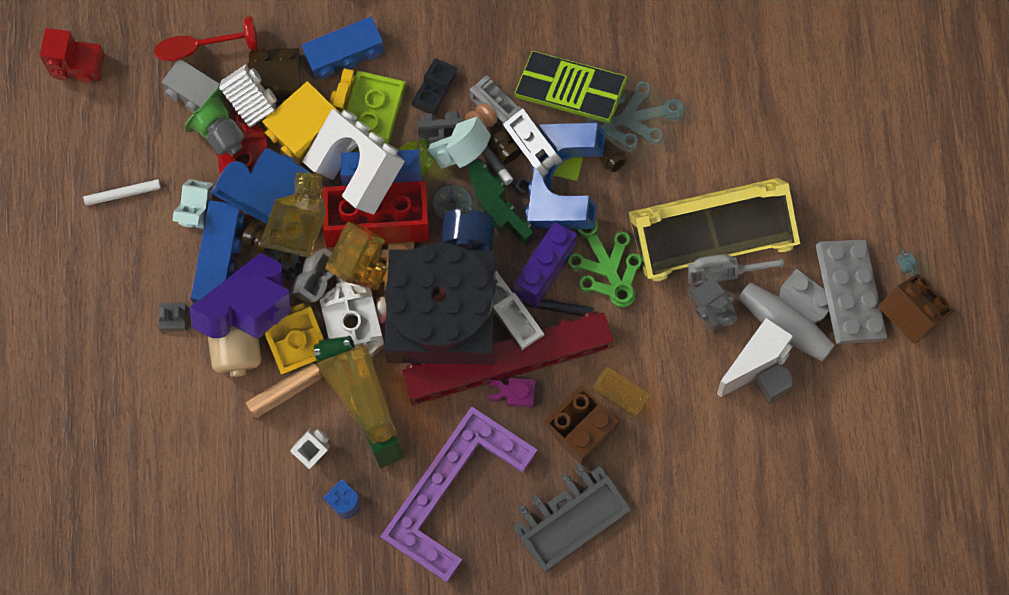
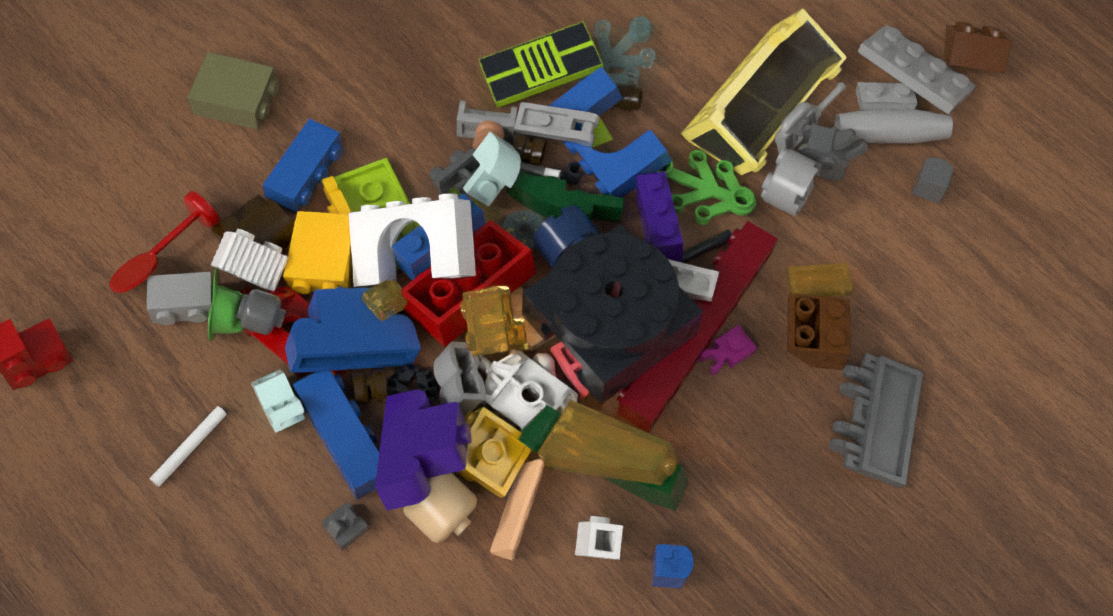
camera: 50 degrees left, 10 degrees down
clear yellow slope [260,193,326,258] -> none
medium lavender plate [380,406,538,583] -> none
black slope [412,58,458,115] -> none
white slope [717,318,793,397] -> none
clear light blue plate [895,249,918,275] -> none
none -> light grey brick [760,148,823,217]

